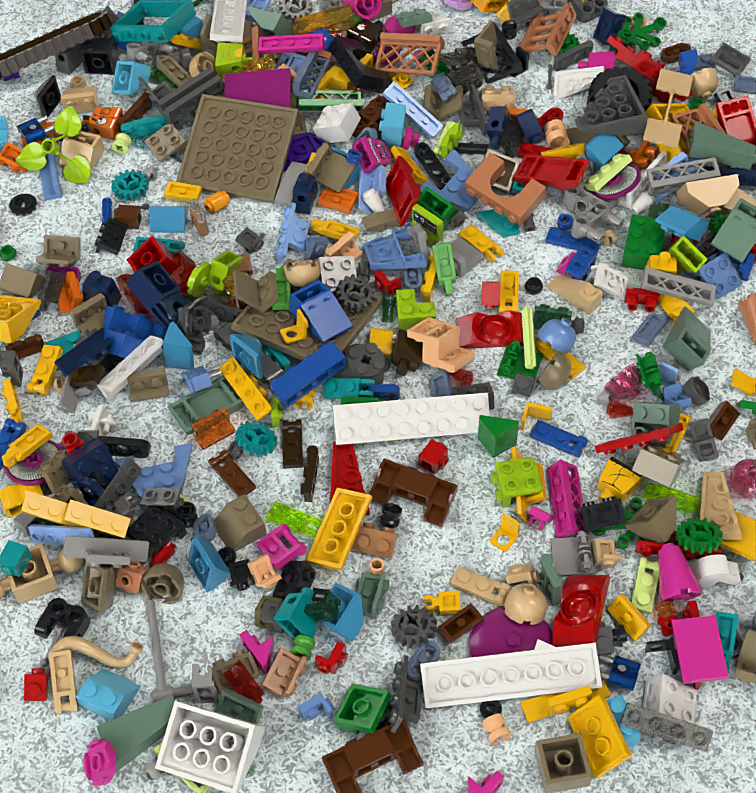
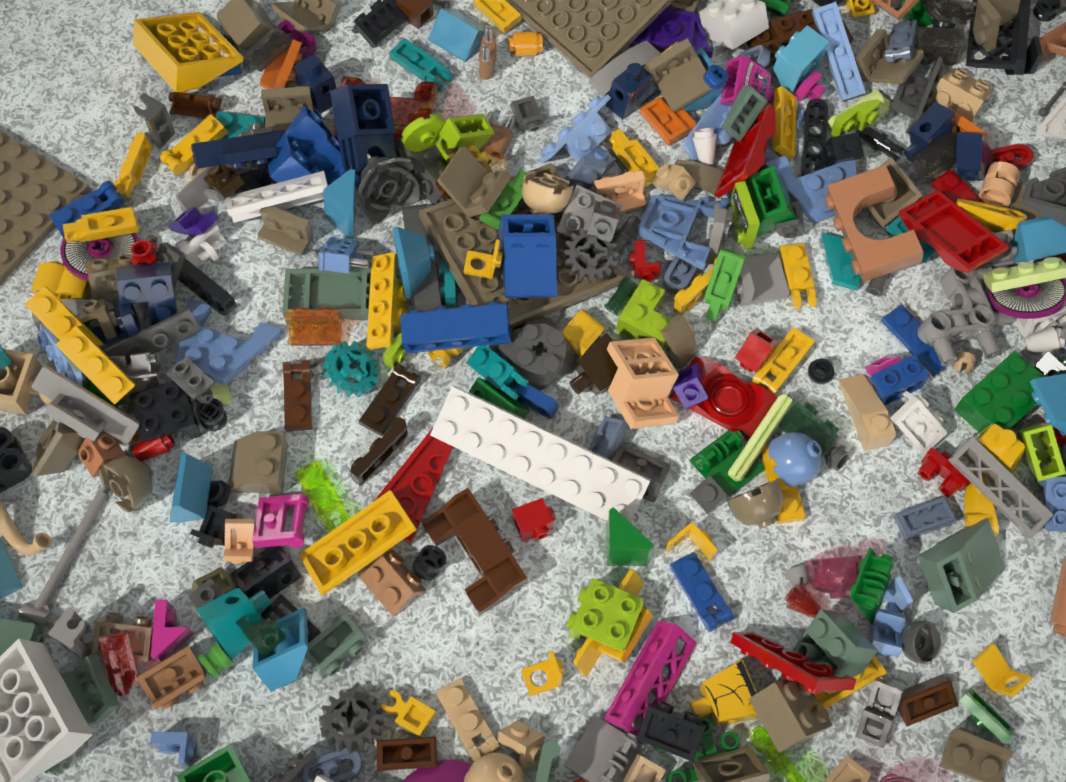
camera: 30 degrees right, 10 degrees up
red brick [127,236,179,275] -> none
sand blue plate [193,513,217,542] -> none
red bracket [315,641,348,674] -> none
light nougat hinge [370,558,385,576] -> none
clear red cone [442,369,473,386] -> none
dark pink tile [528,506,554,530] -> none
blue bush [557,214,574,230] -> none
none -> dark purple slope [168,207,219,235]
none -> dark grey bracket [587,201,620,242]
none -> tan bracket [651,163,696,200]
none -> dark tan slope [660,314,697,370]
none -> dark purple bracket [673,363,708,408]
none -> sand green slope [721,85,768,142]
none -> black bracket [822,132,864,167]

